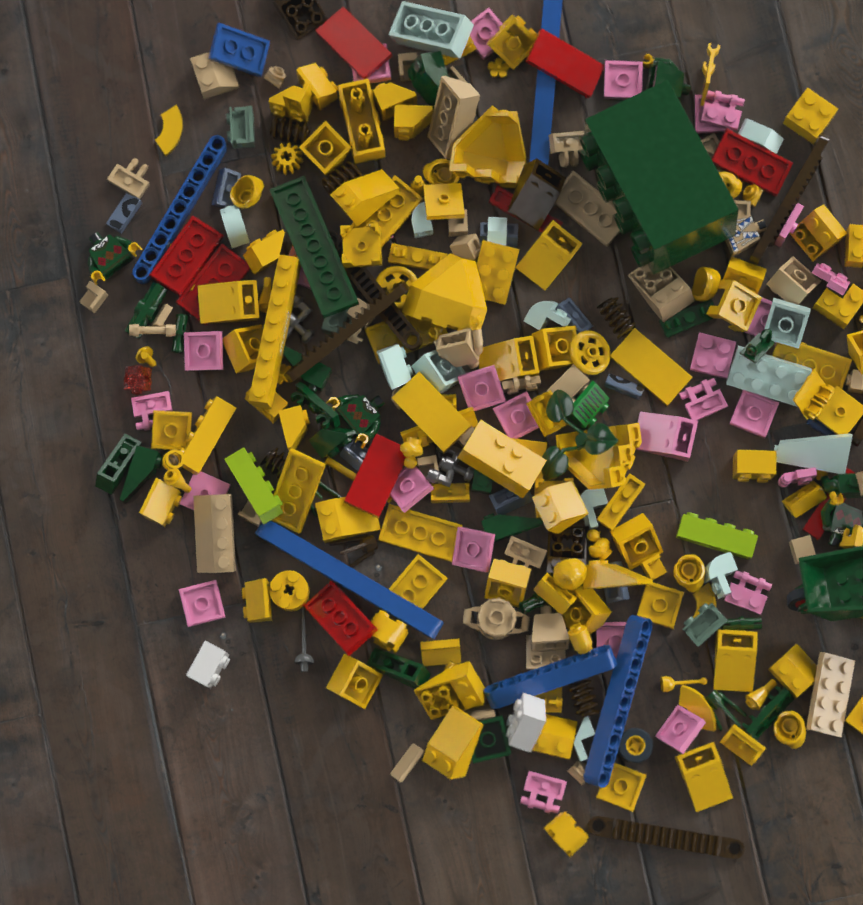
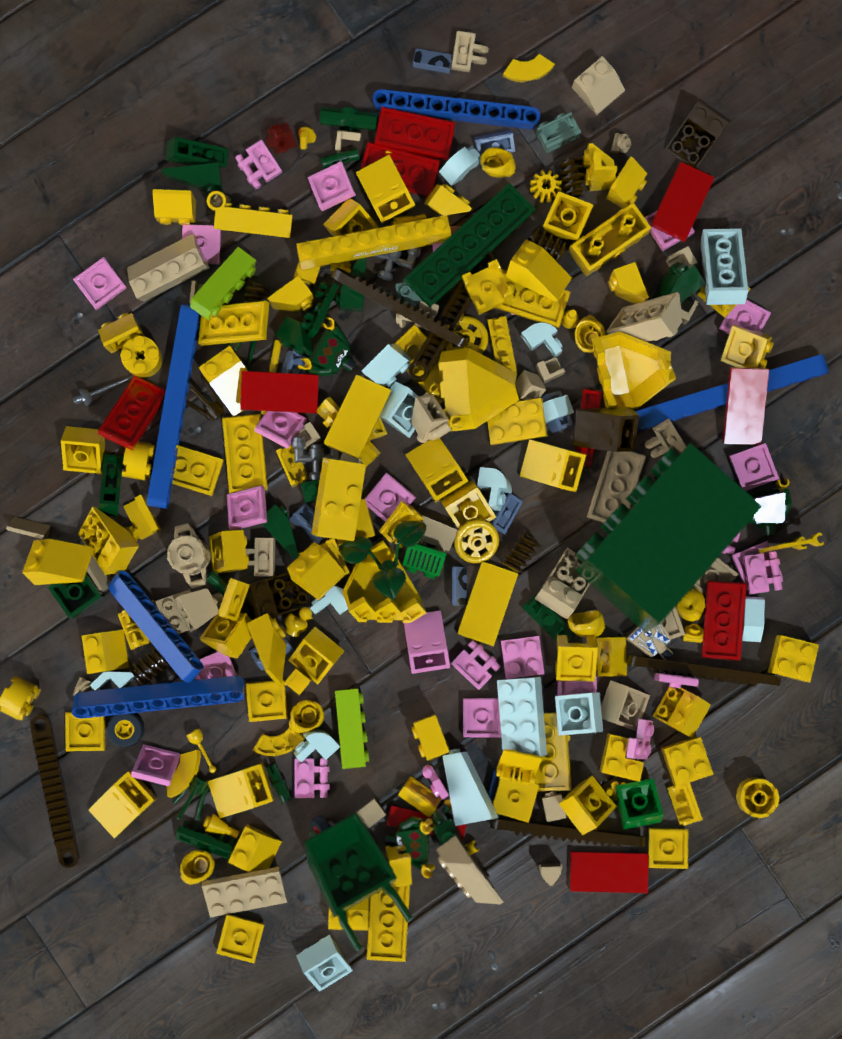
camera: 60 degrees right, 5 degrees up
tan panel [80,281,108,314] -> none
dark green torso [88,232,143,285] -> none
tan bar [129,324,176,337] -> none
yellow tile [151,410,192,450] -> none
yellow cone [164,468,192,493] -> none
white brick [186,641,230,689] -> none
blue tile [208,23,270,77] -> none
yellow slope [373,83,417,121] -> none
yellow animal [400,437,423,469] -> none
yellow plate [423,183,465,220] -> none
bright pink plate [457,365,506,411] -> none
yellow plant [488,58,509,78] -> none
tan hinge [502,375,541,395] -> none
white brick [506,693,546,753] -> none
bright pink plate [520,771,567,814] -> none
yellow hair [553,558,587,590] -> none
yellow brick [568,624,593,654] -> none
yellow plate [597,473,645,532] -> none
sand green hinge [682,603,728,647] -> none
yellow hinge [720,724,766,766] -> none
dark green hinge [739,329,775,363] -> none

